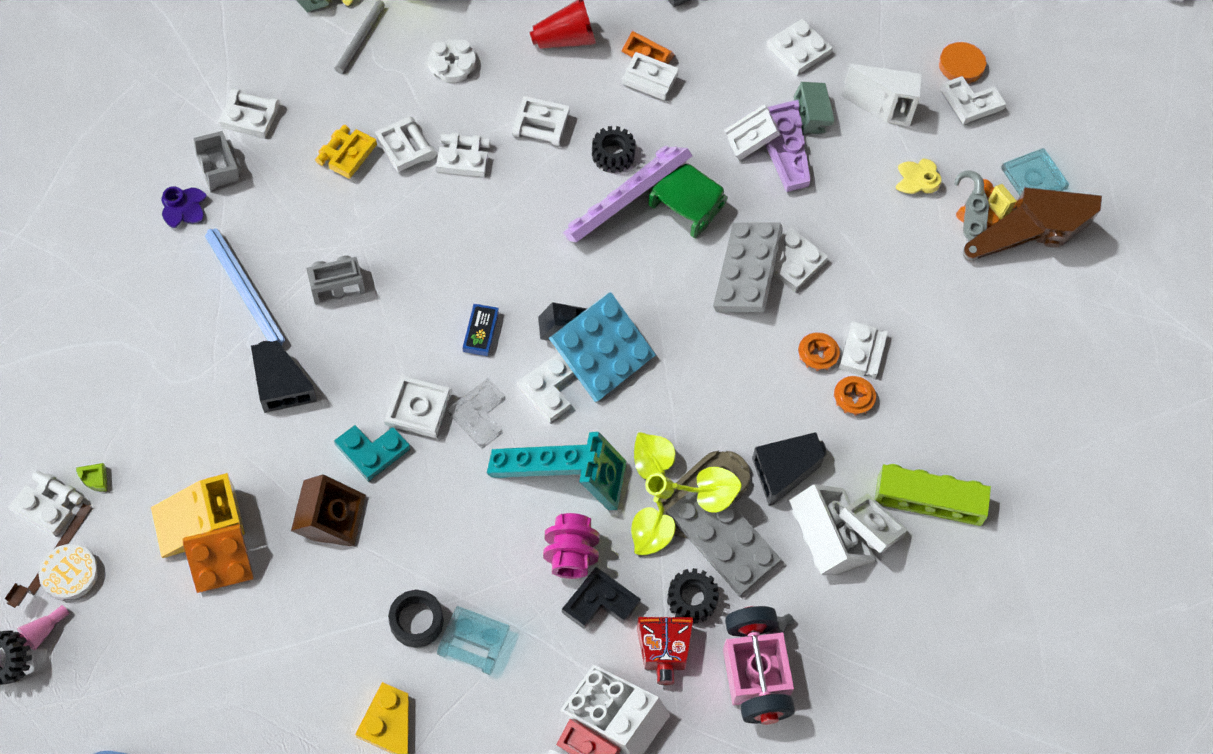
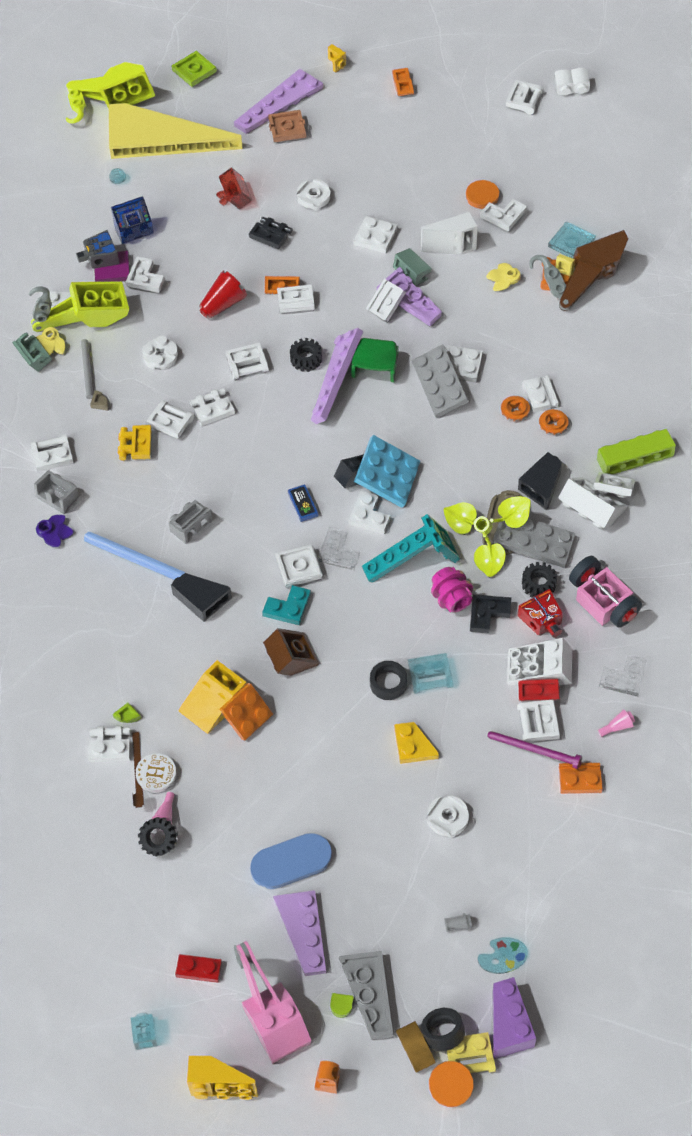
camera: 25 degrees left, 5 degrees down
none -> dark tan tile [90,390,109,411]

